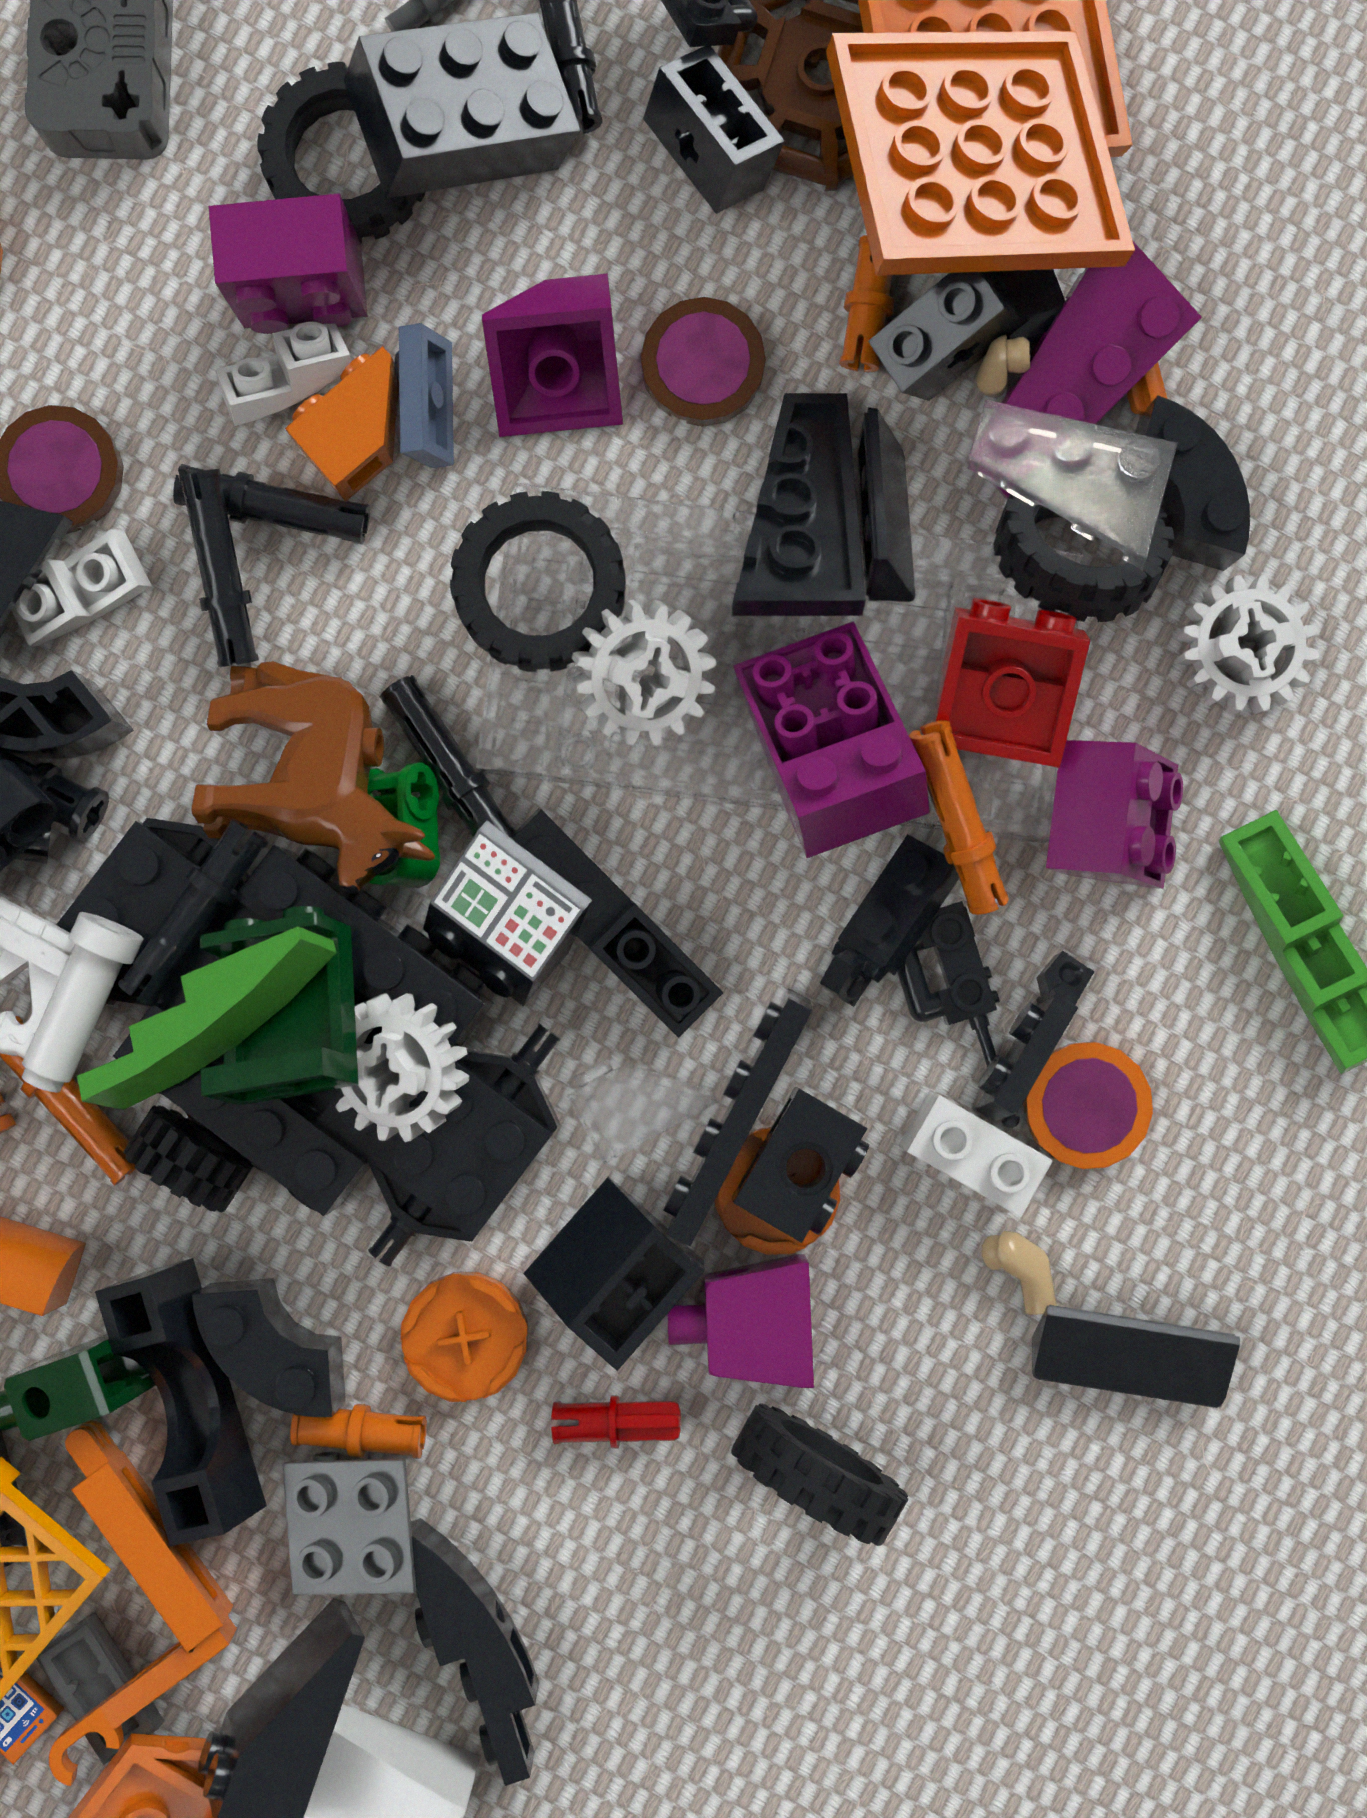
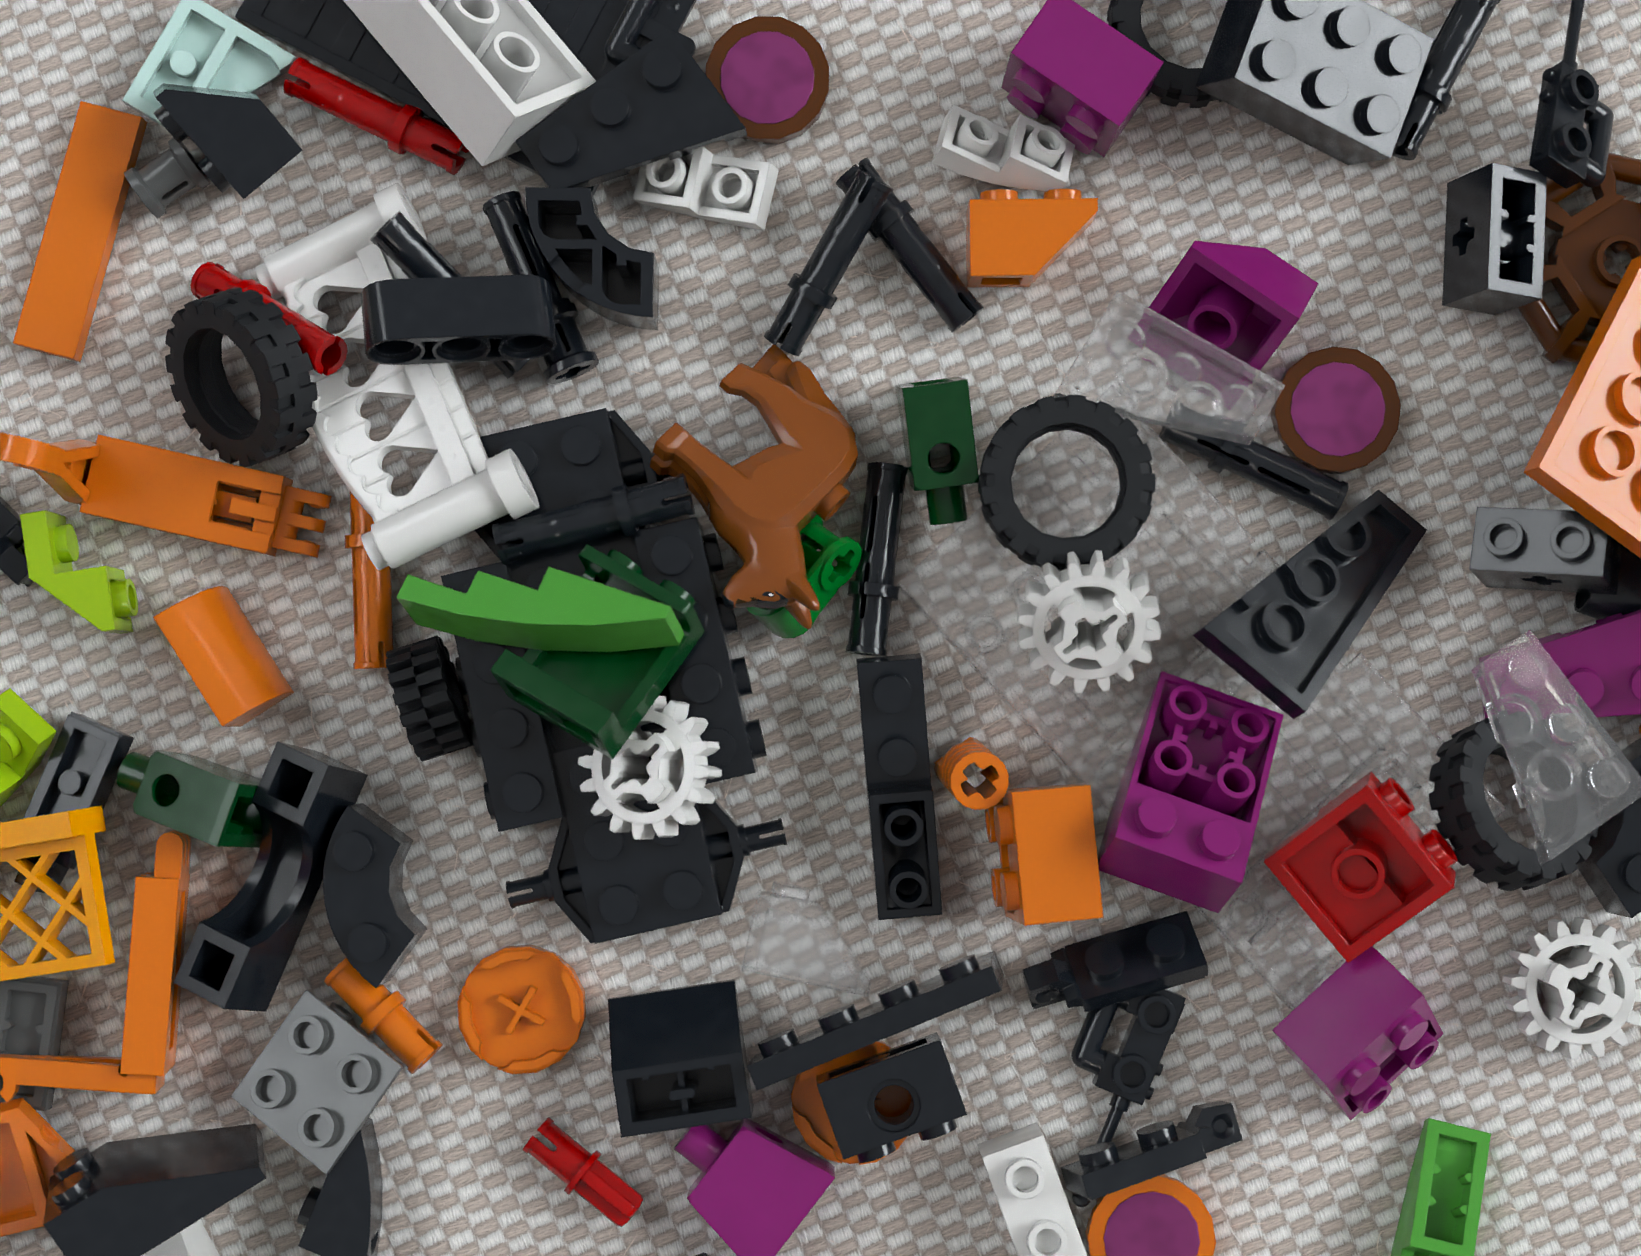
camera: 45 degrees right, 0 degrees up
sand blue plate [394,323,454,468] -> none
slope [423,821,592,1006] -> none
orange pin [839,235,895,372] -> none
black slope [857,408,916,602] -> none
orange pin [909,721,1009,915] -> none
tan arm [976,335,1030,398] -> none
none -> dark green torso [896,376,979,525]
none -> orange hinge [934,737,1009,810]
none -> orange slope [985,784,1104,926]
none -> clear wing [1054,290,1285,445]
none -> black pin [1159,402,1349,520]

